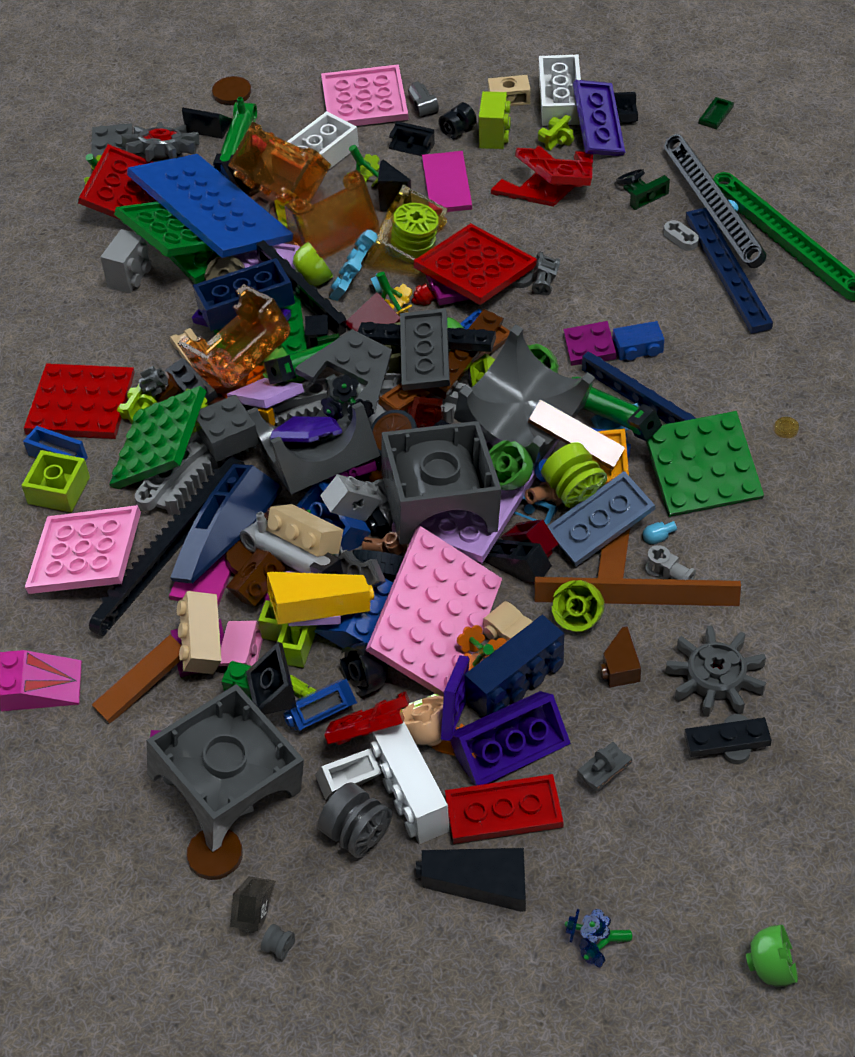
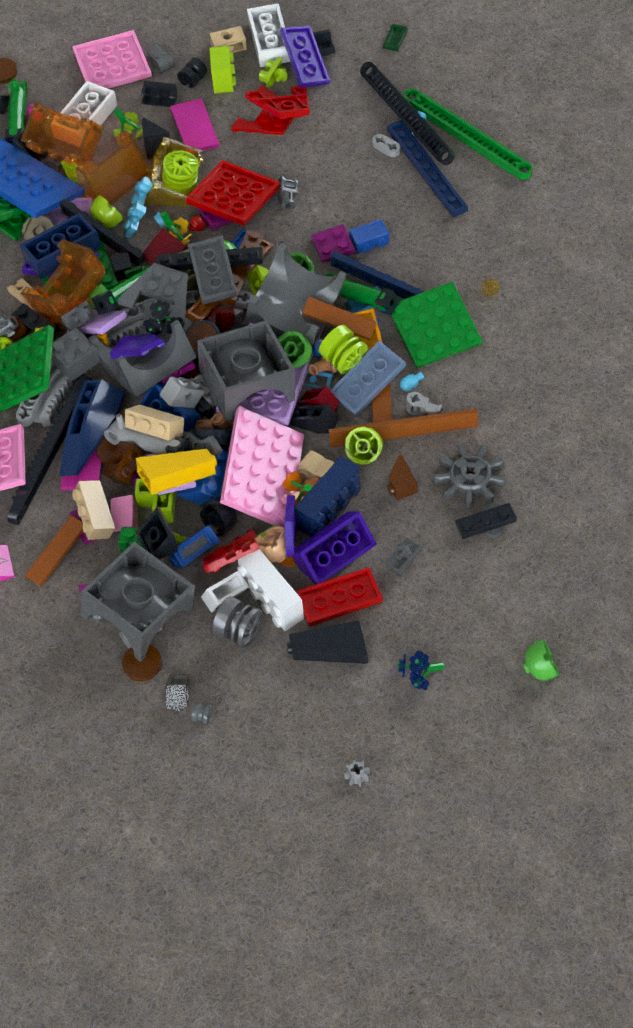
camera: 10 degrees left, 5 degrees up
dark green piece [616,169,670,210] -> none
none -> dark grey hips [60,301,96,331]

